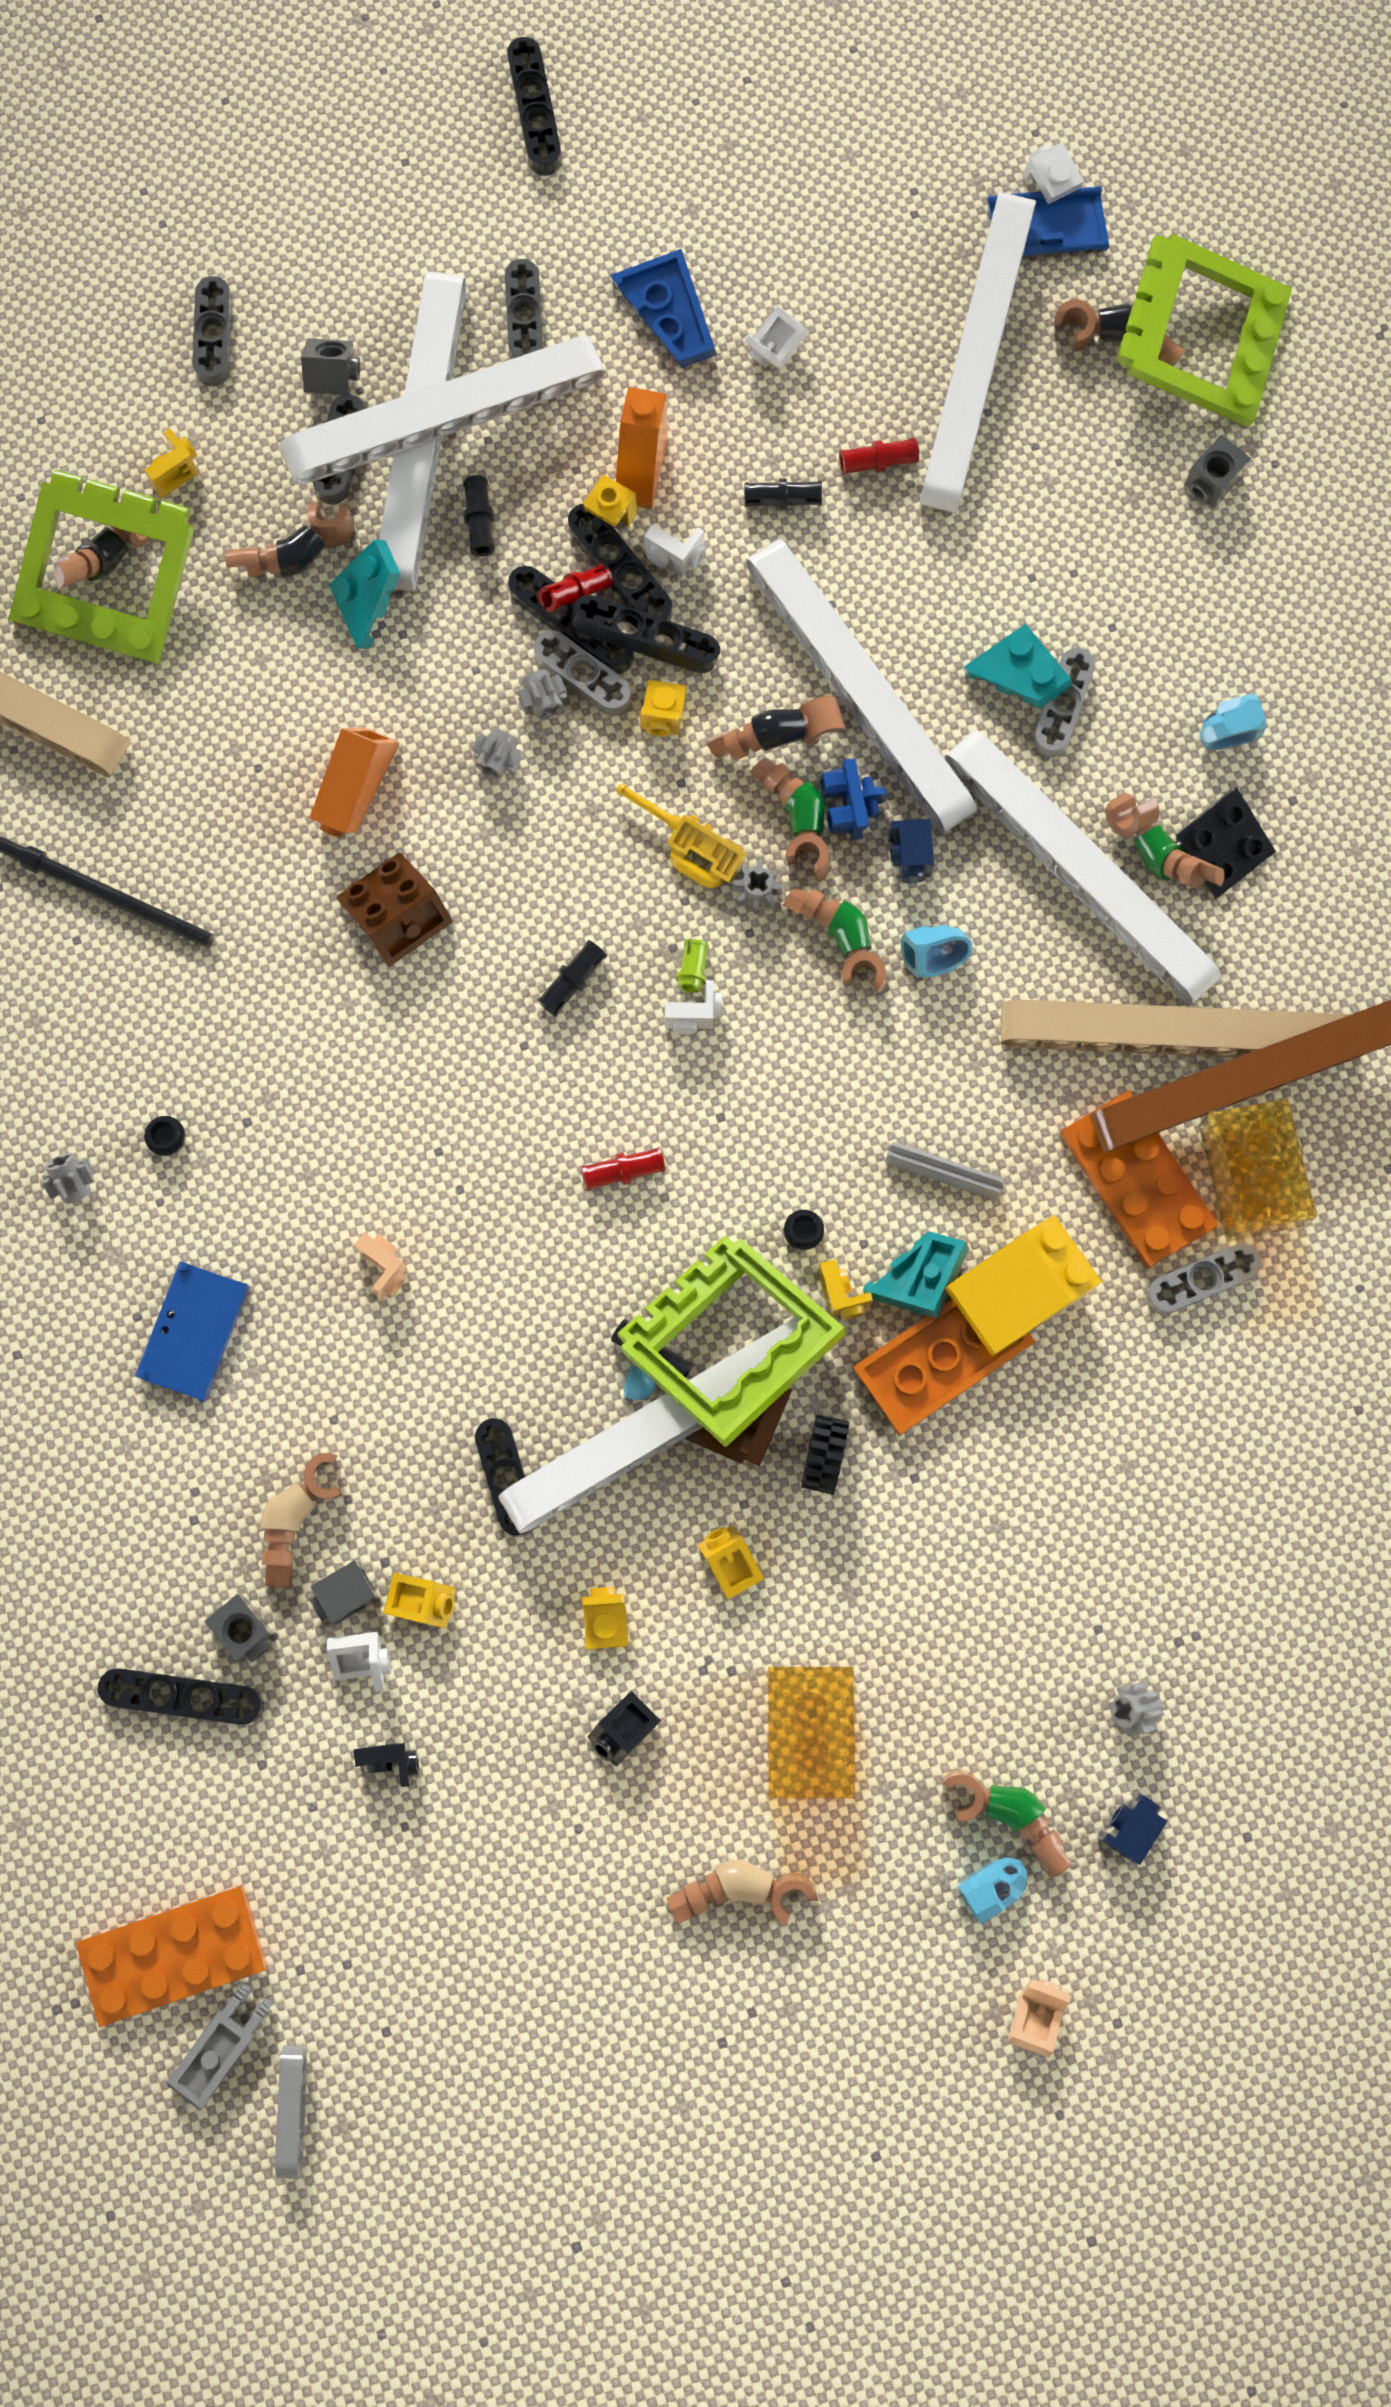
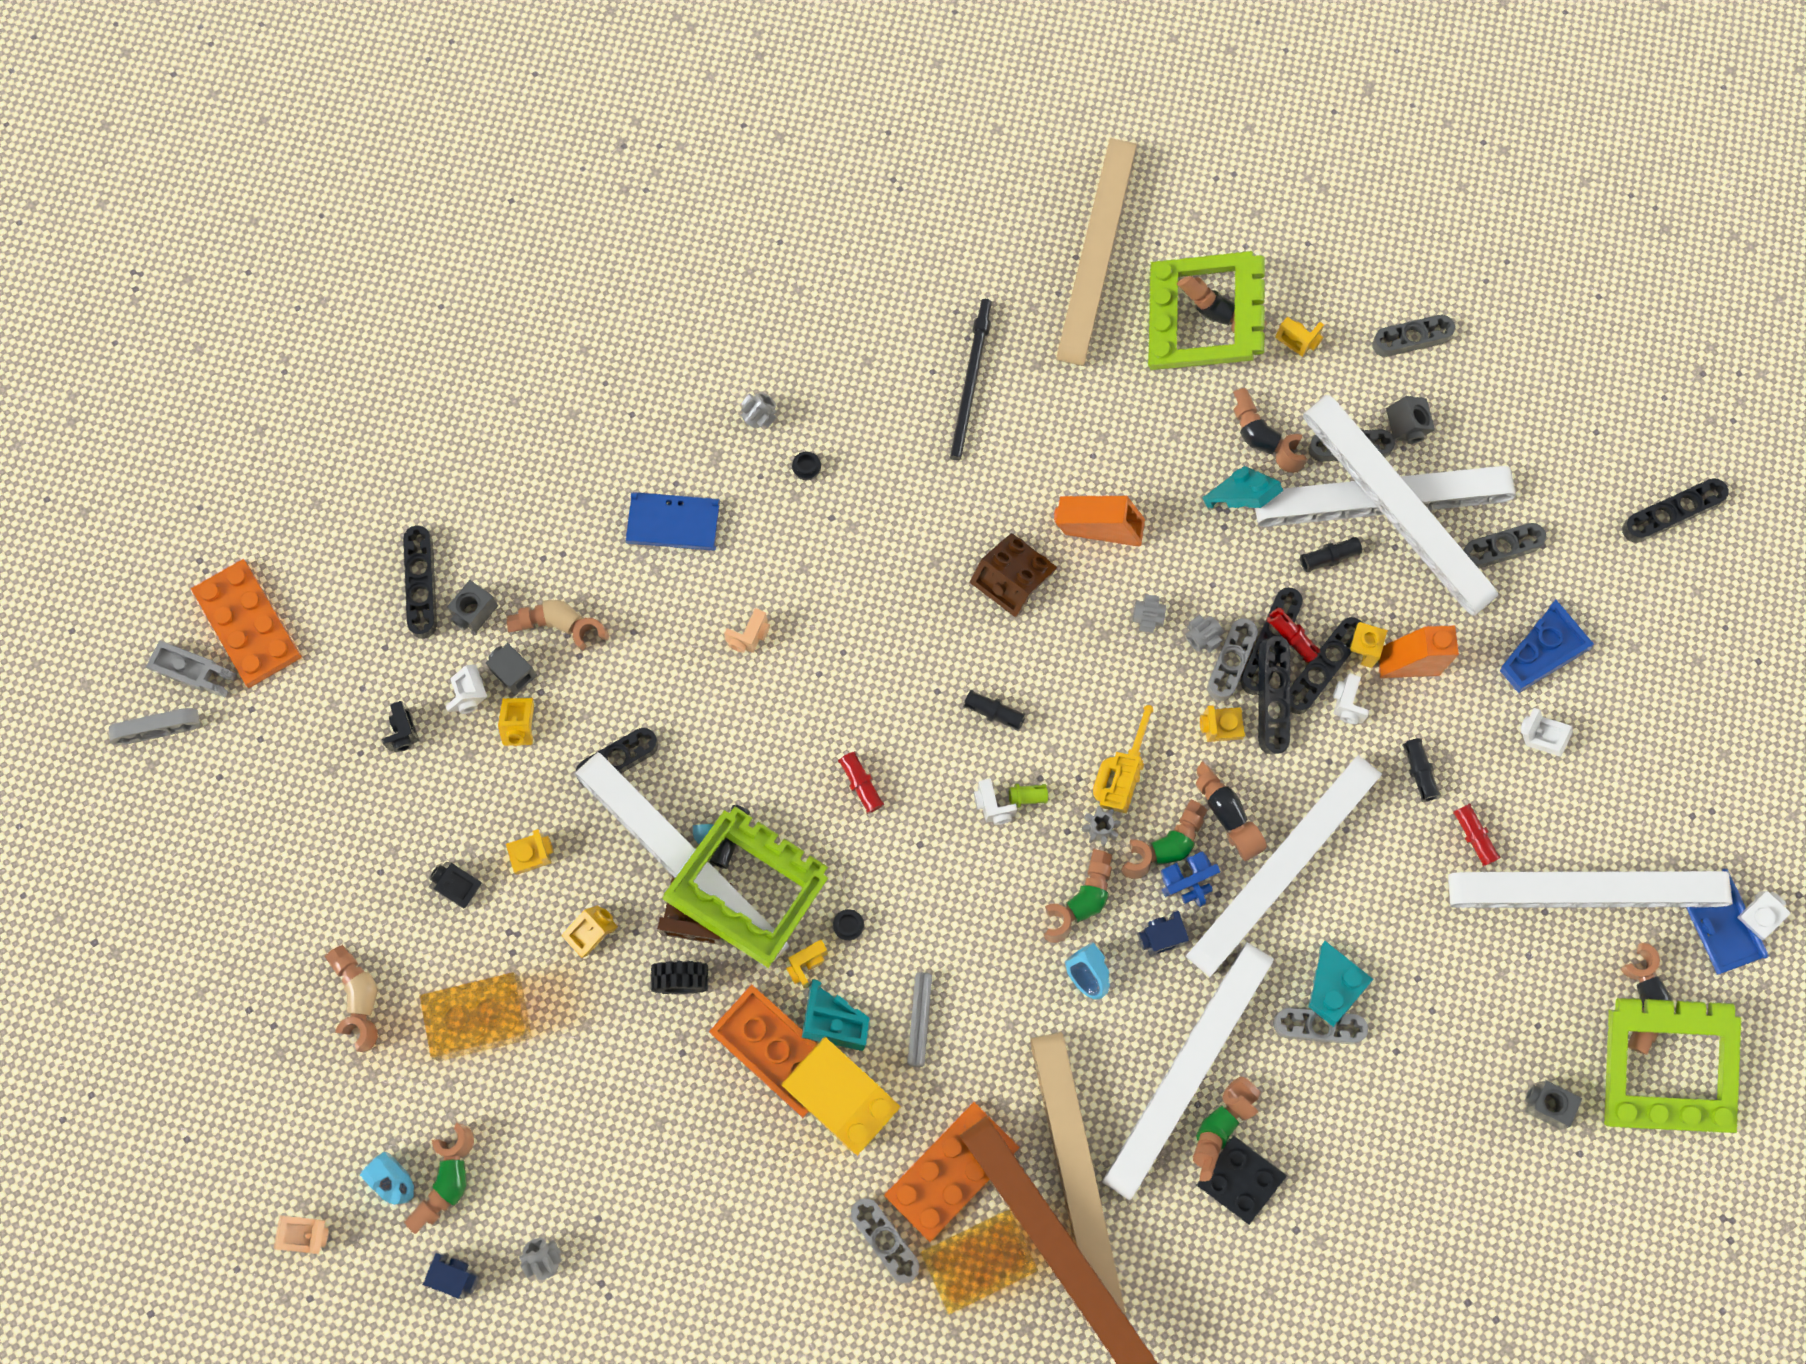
camera: 75 degrees right, 5 degrees down
medium azure rock [1199,693,1266,750] -> none

